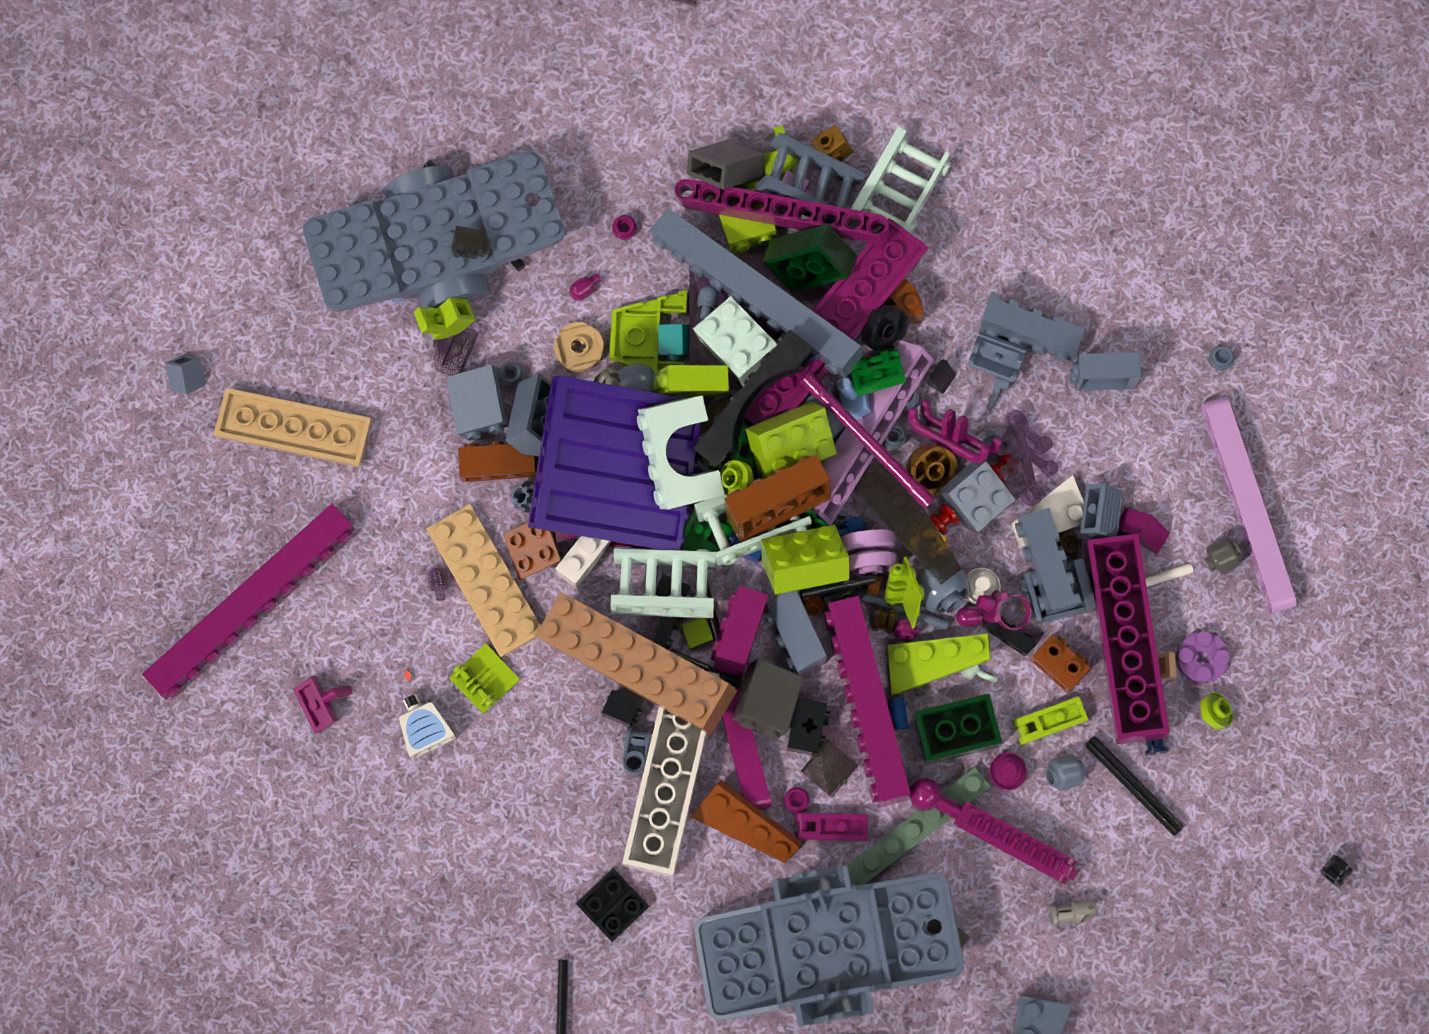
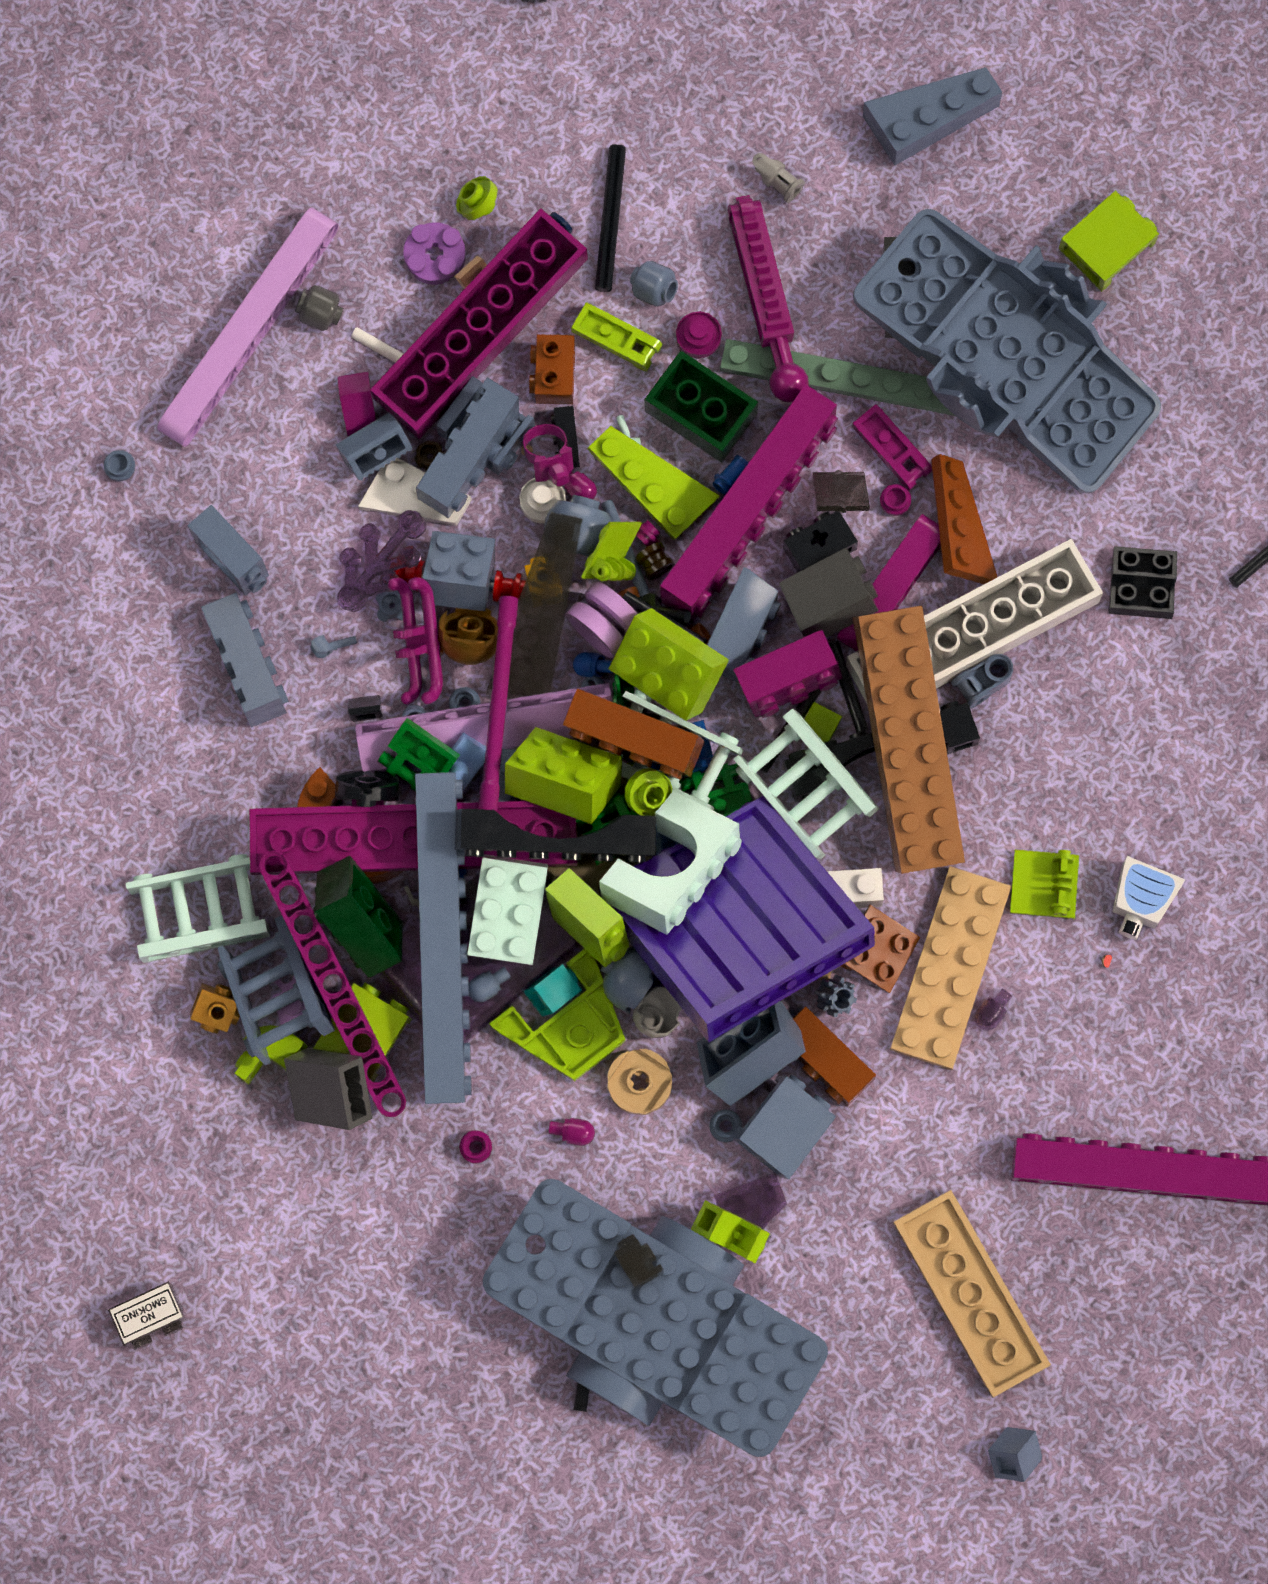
camera: 130 degrees left, 0 degrees up
magenta plate [293,676,352,734] -> none
sand blue hinge [967,331,1027,382] -> none

